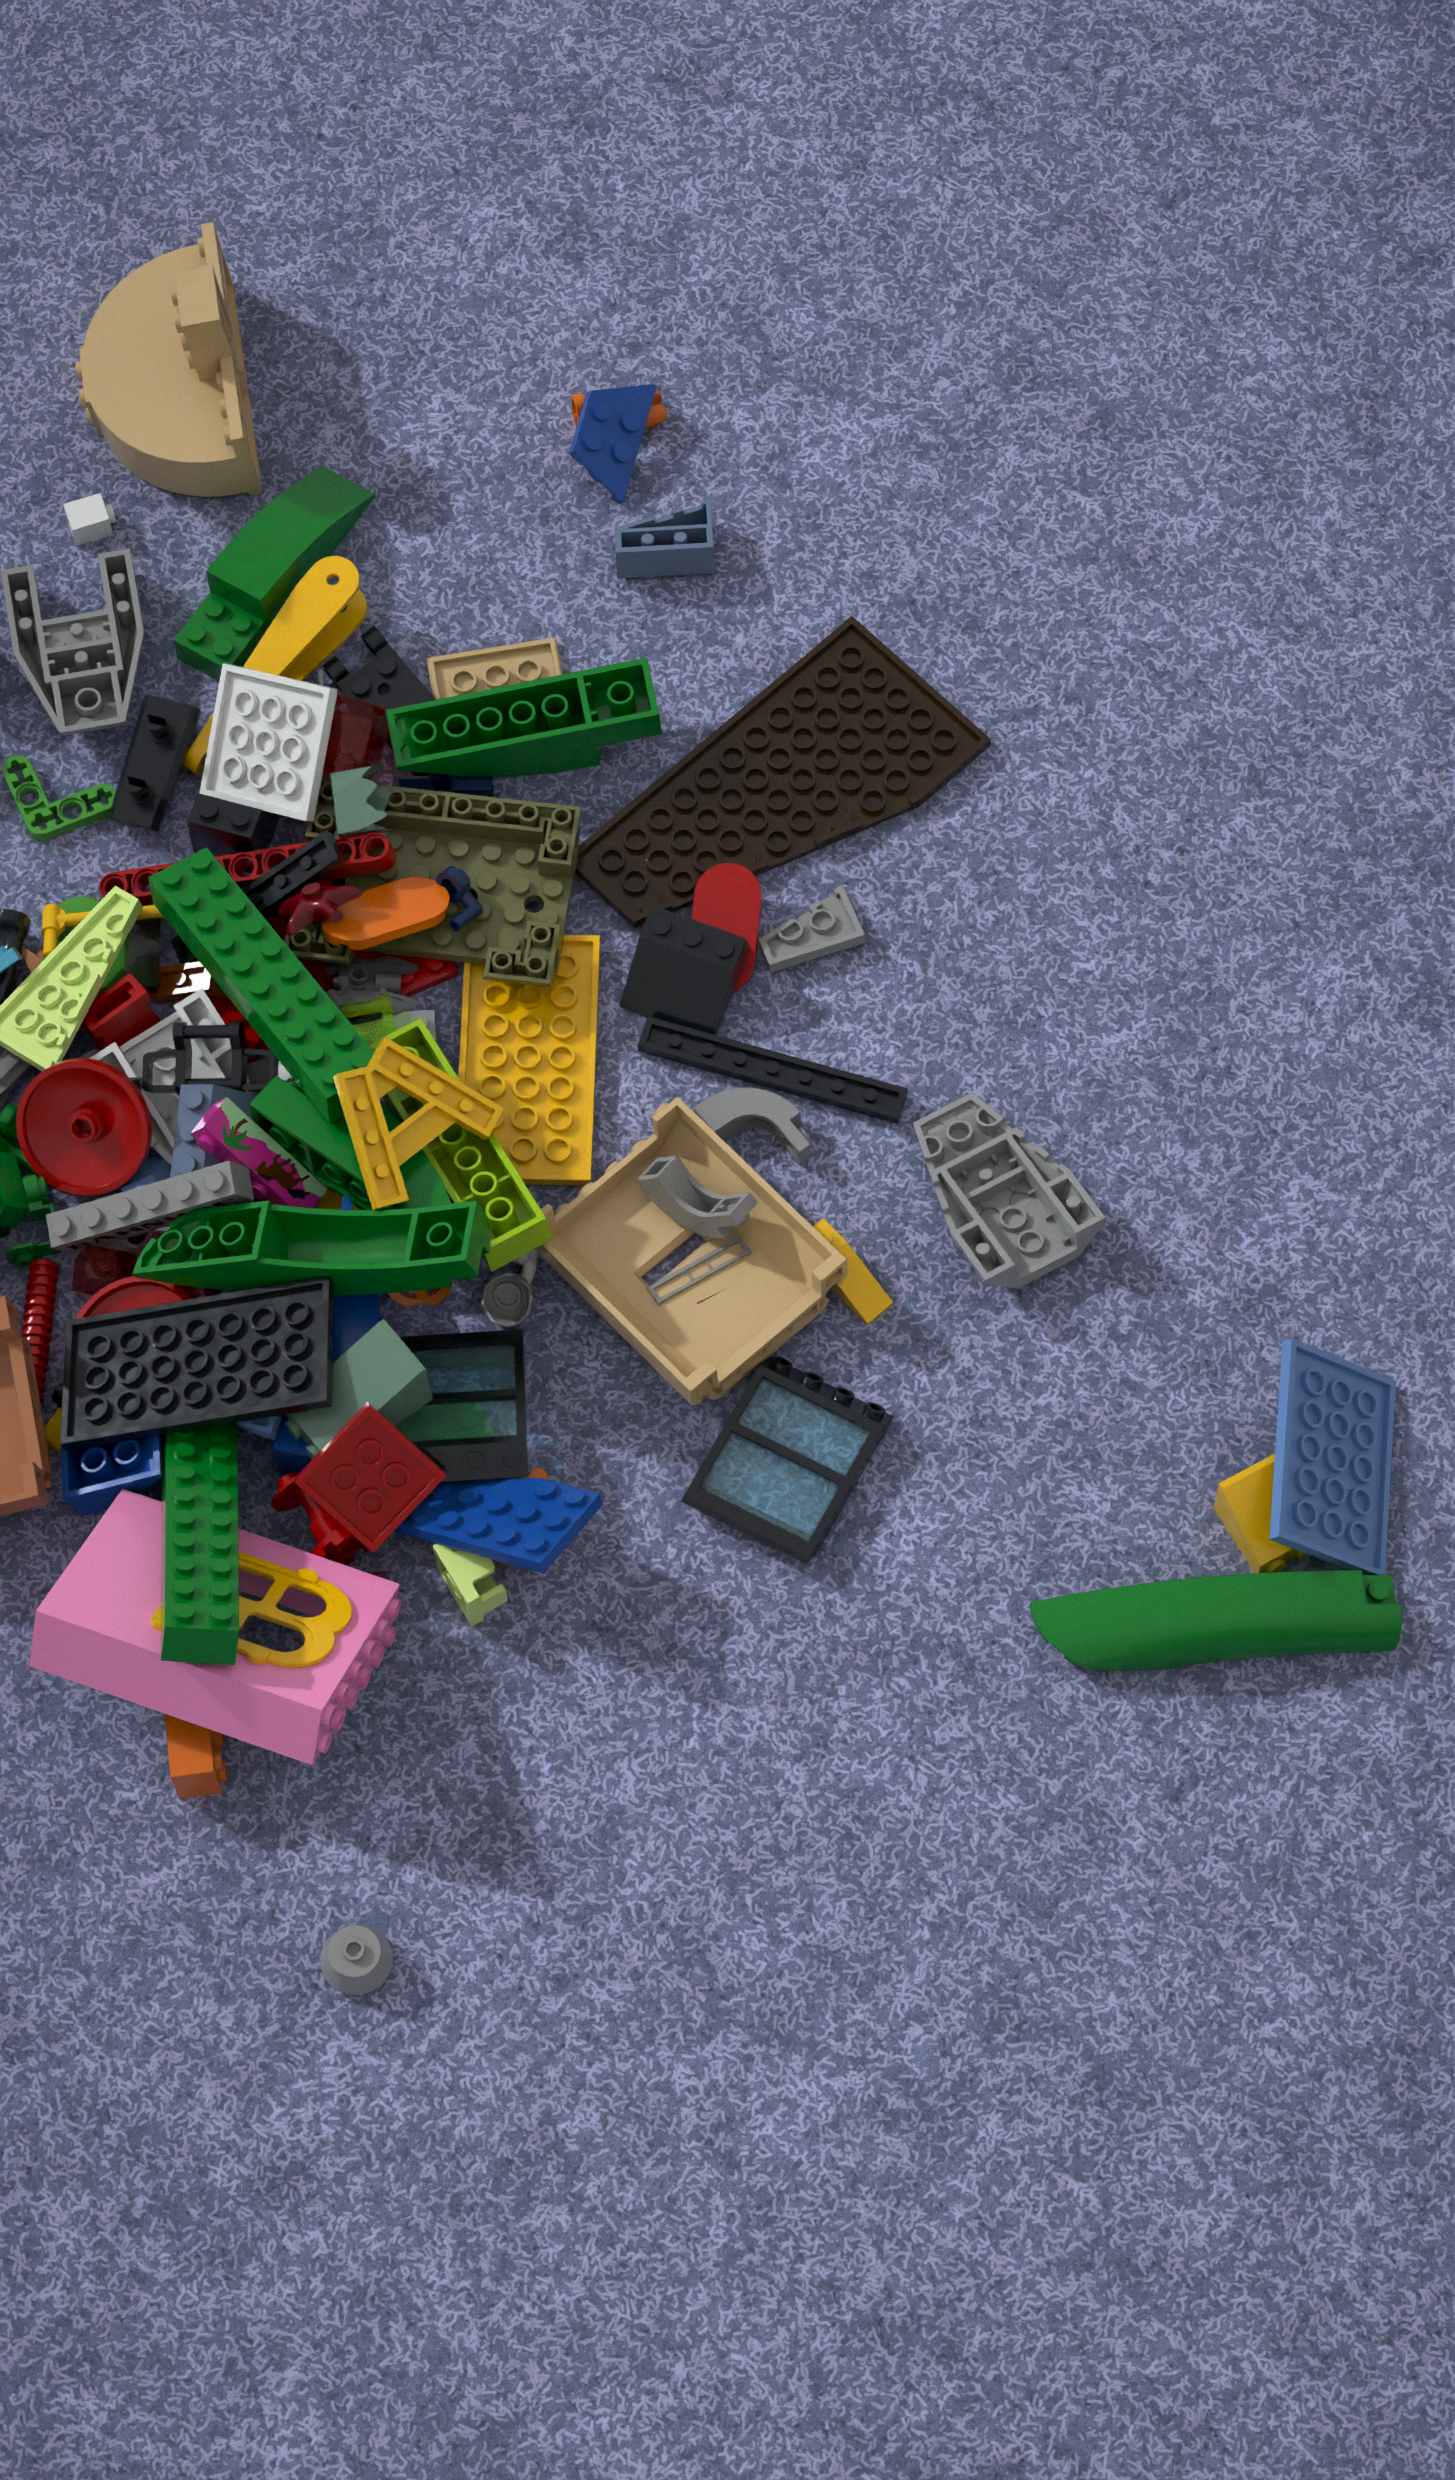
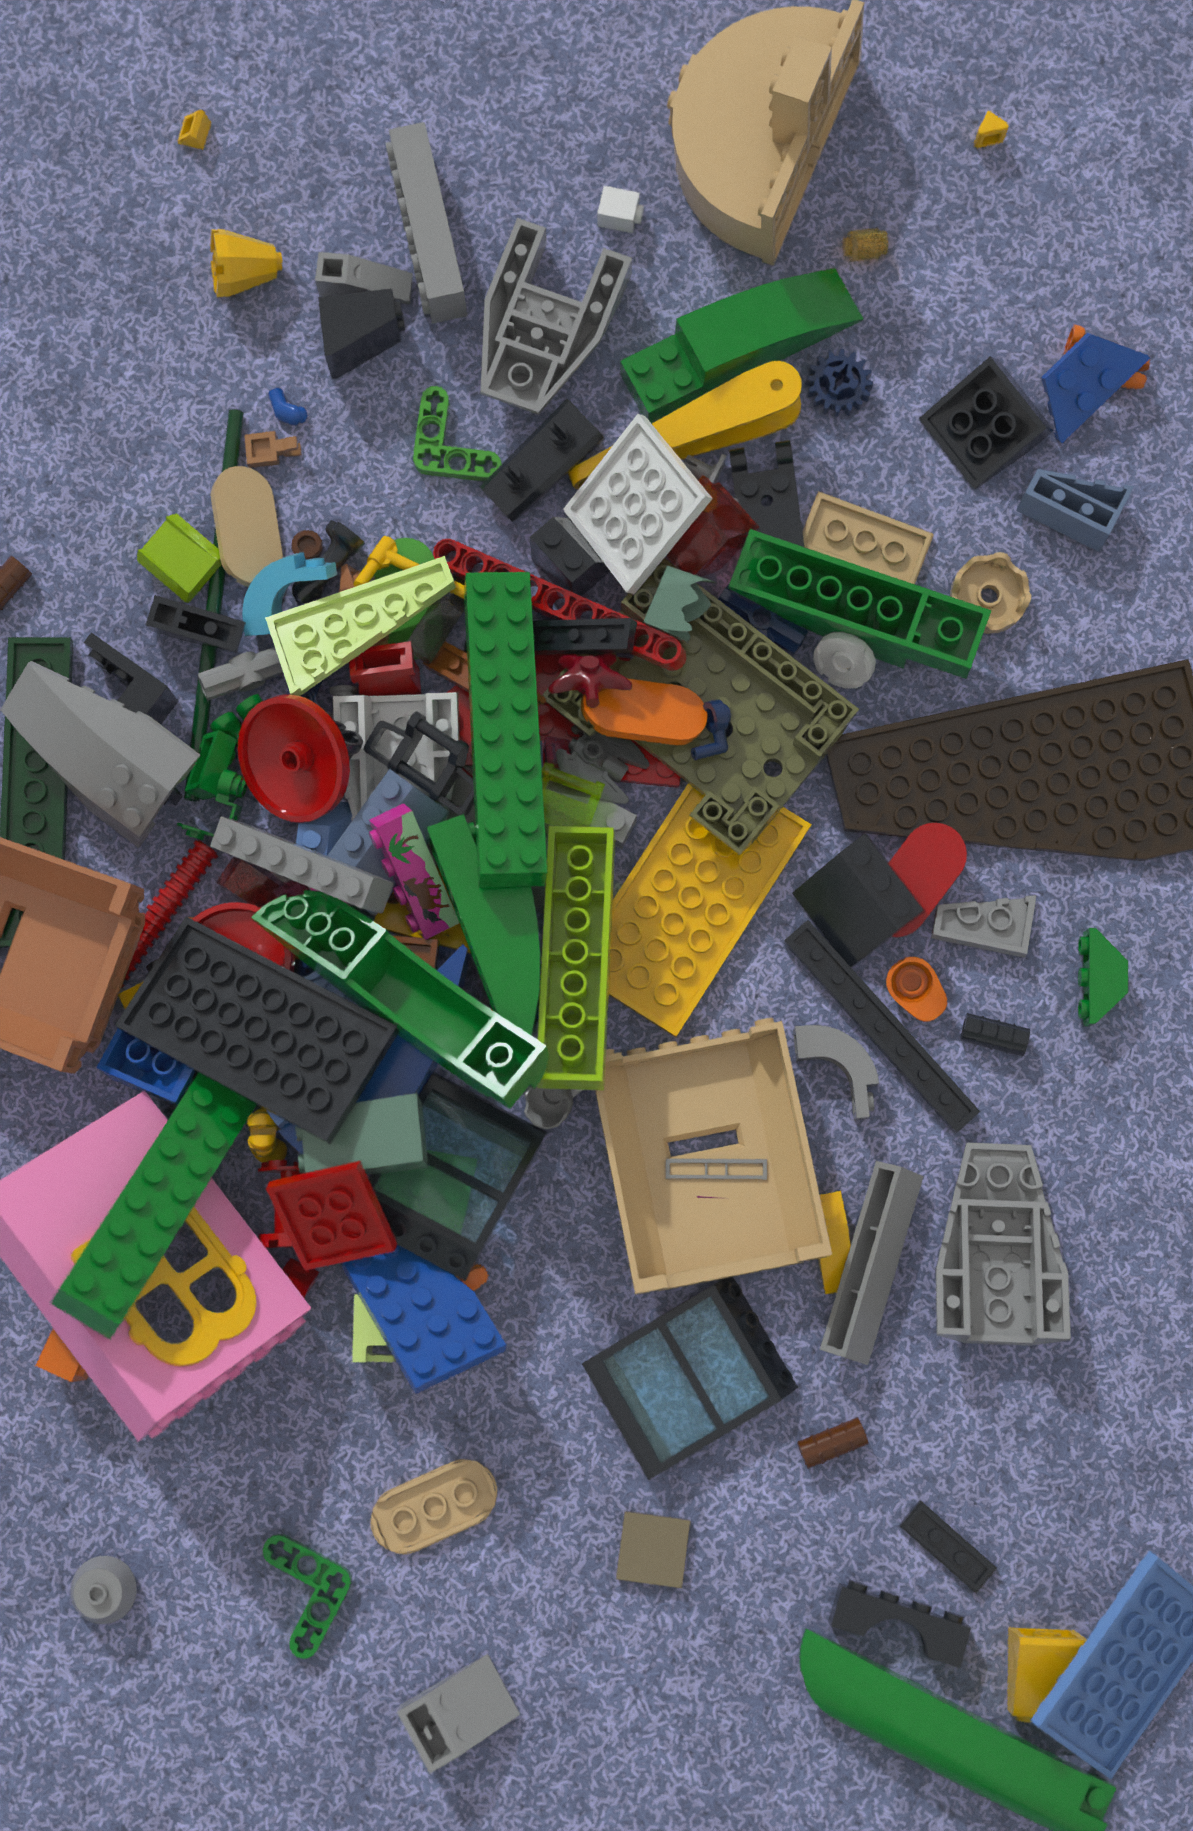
camera: 30 degrees right, 15 degrees up
yellow plate [333,1037,504,1210] -> none
light grey arch [636,1155,758,1239] -> none
none -> yellow piece [247,1108,288,1163]
none -> green beam [263,1534,352,1659]
none -> tan tile [370,1459,498,1554]
none -> light grey slope [397,1653,520,1774]
none -> dark tan tile [616,1511,690,1588]
none -> reddish brown axle [797,1417,869,1469]
none -> dark blue gear [806,349,873,417]
none -> white tile [813,632,876,689]
none -> light grey brick [820,1161,924,1365]
none -> black arch [828,1580,971,1668]
none -> clear yellow brick [842,227,888,262]
none -> orange piece [886,957,948,1022]
none -> black tile [899,1500,997,1593]
none -> black slope [919,356,1054,489]
none -> tan plate [950,552,1031,634]
none -> black axle [960,1013,1030,1057]
none -> yellow slope [974,110,1009,148]
none -> green slope [1078,928,1128,1027]

